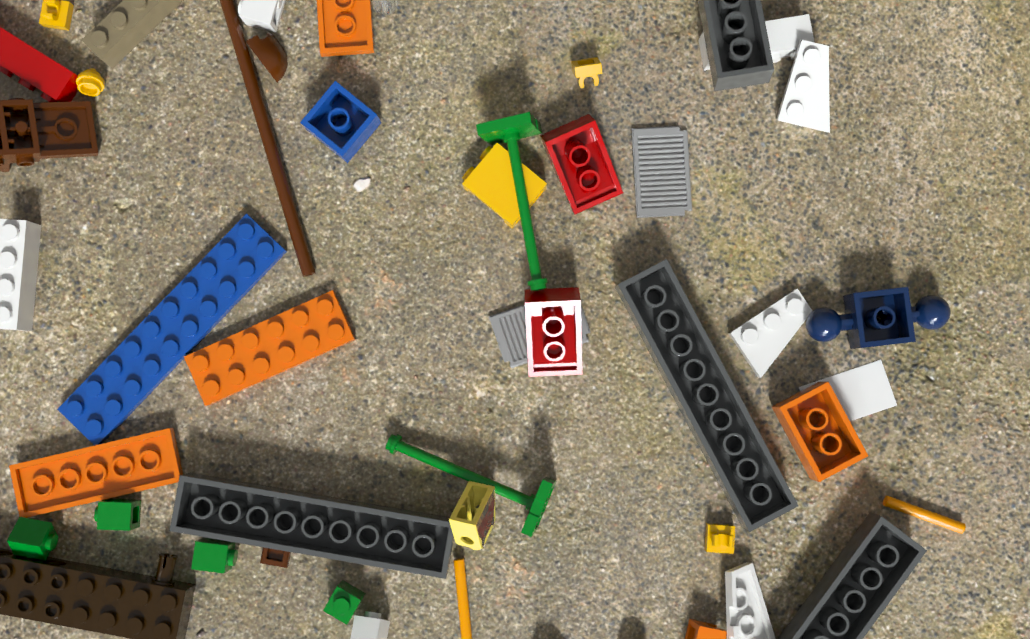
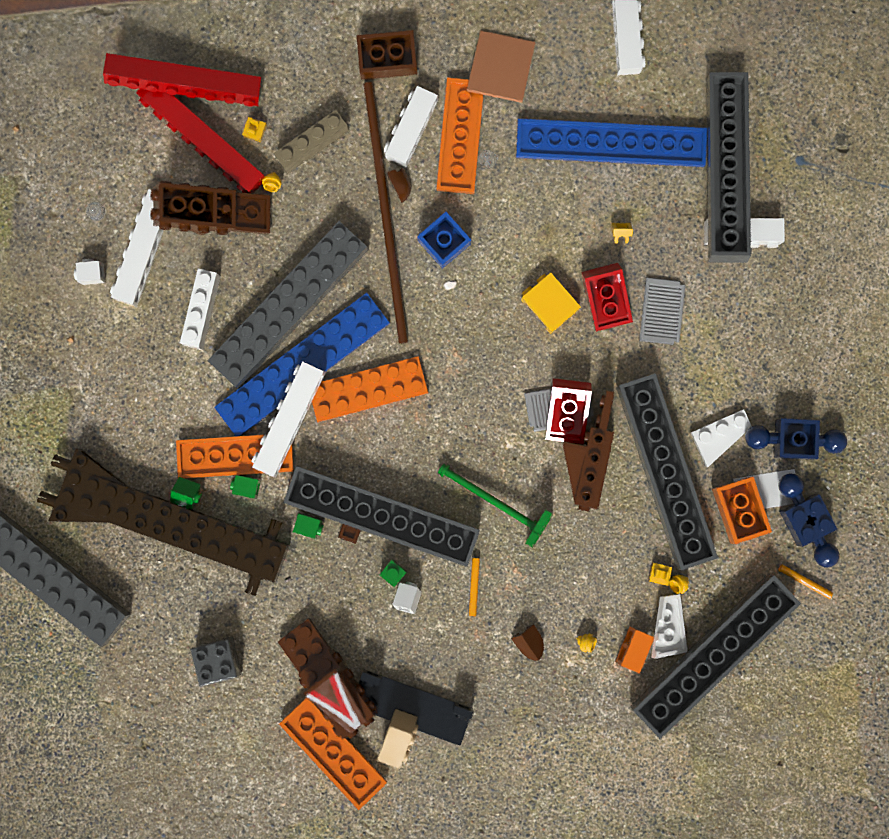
camera: 10 degrees right, 0 degrees up
light yellow torso [449,481,495,550] -> none
green tile [476,112,548,291] -> none
white wing [776,39,830,133] -> none
none -> dark grey brick [207,221,368,389]
none -> white brick [252,362,325,477]
none -> reddish brown wedge [563,391,614,512]
none -> yellow plate [669,575,689,594]
none -> dark blue brick [778,473,840,568]

